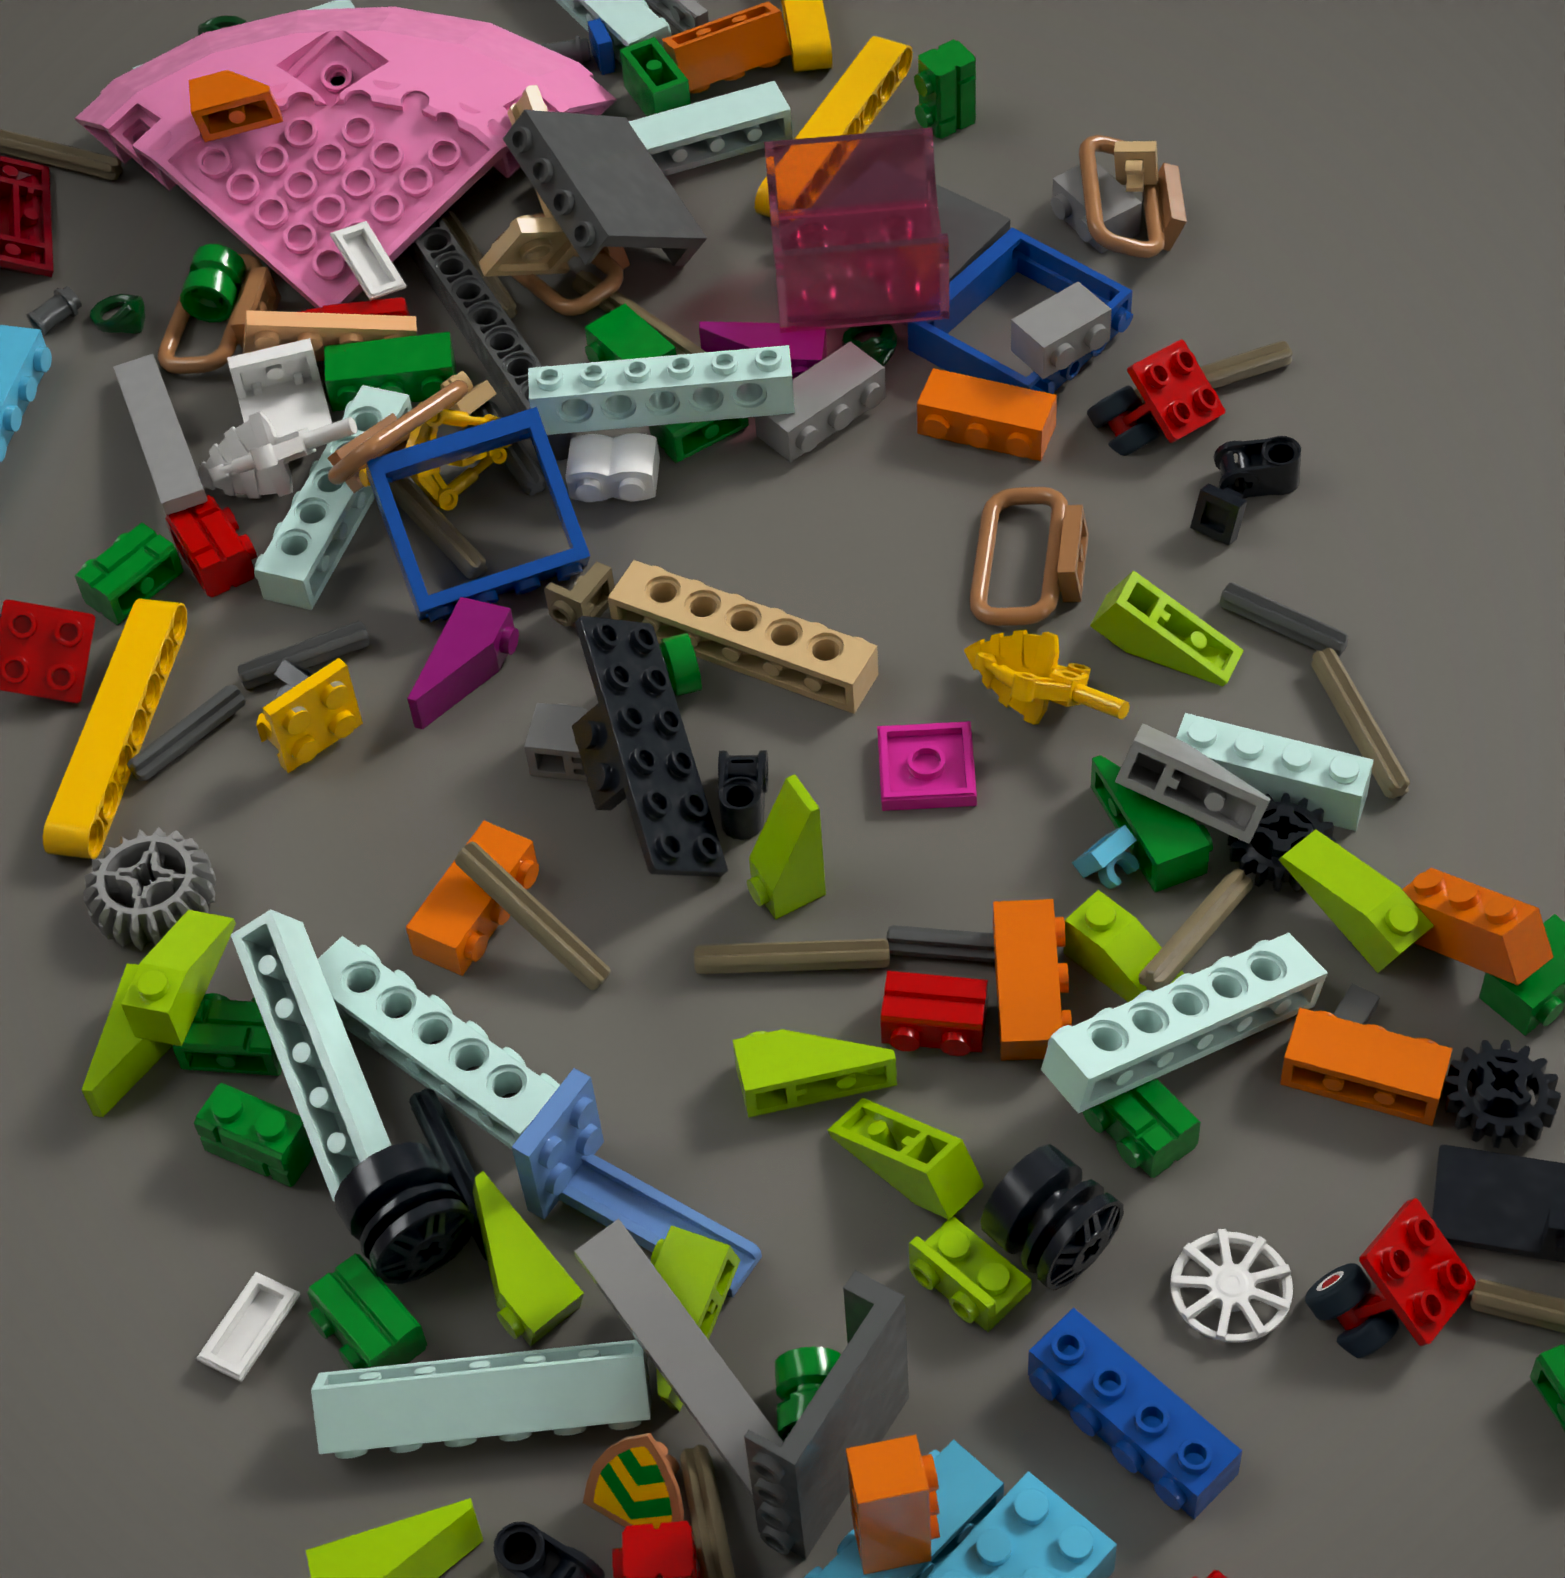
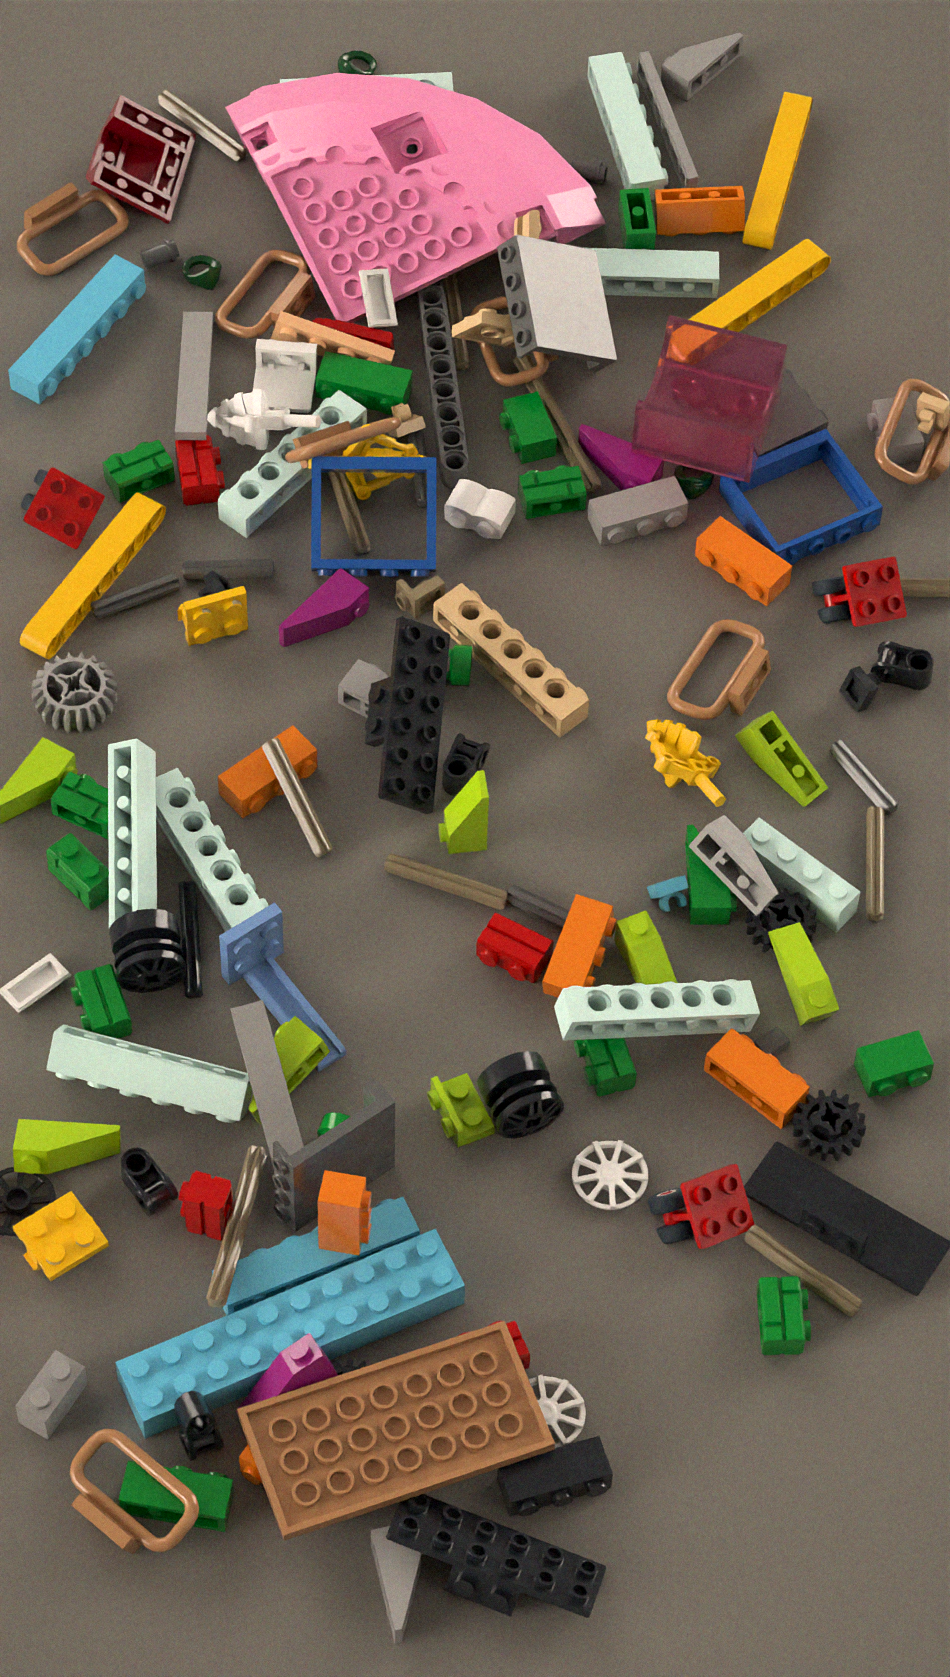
camera: 15 degrees right, 5 degrees up
lime slope [121,910,236,1046] -> none
green wheel [180,244,246,322] -> none
orange slope [188,70,283,142] -> none
lime slope [473,1171,584,1347] -> none
light aqua brick [528,345,795,435] -> none
shield [583,1433,684,1529] -> none
blue tile [587,18,616,75] -> none
lime slope [732,1029,897,1117] -> none
lime slope [827,1098,985,1220] -> none
dark pink tile [877,721,977,811] -> none
green brick [914,39,976,139] -> none
light grey brick [1011,281,1112,379] -> none
blue brick [1028,1307,1242,1519] -> none
dark tan axle [1139,869,1253,991] -> none
orange brick [1402,868,1553,986] -> none

